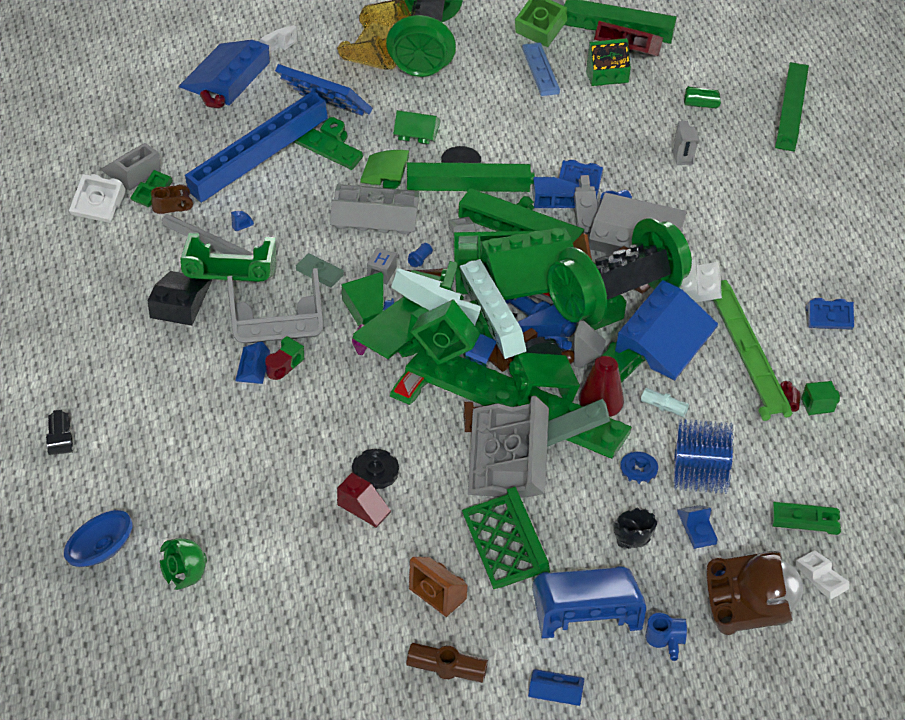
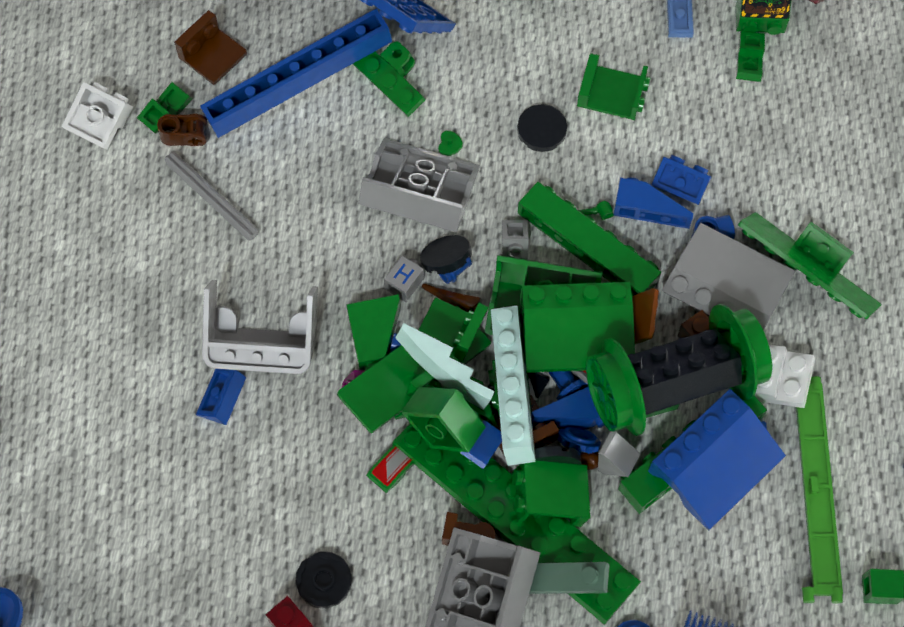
camera: 15 degrees right, 20 degrees up
light grey slope [102,143,161,190] -> none
black slope [147,271,212,326] -> none
green windscreen [180,233,276,282] -> none
blue tile [231,211,254,231] -> none
leg [265,336,304,380] -> none
sand green plate [296,253,344,288] -> none
bright green slope [360,150,409,185] -> none
green slope [393,110,441,144] -> none
green brick [407,162,535,192] -> none
light grey hinge [574,175,598,234] -> none
dark red cone [579,356,624,417] -> none
light aqua pin [641,387,689,418] -> none
light grey piece [673,121,700,165] -> none
green arm [684,86,721,109] -> none
dark red arm [780,381,801,412] -> none
none -> reddish brown bracket [174,10,247,85]
none -> black tile [420,235,472,274]
none -> green panel [577,53,651,120]
none -> green slope [736,31,765,82]
none -> green bracket [738,212,882,319]

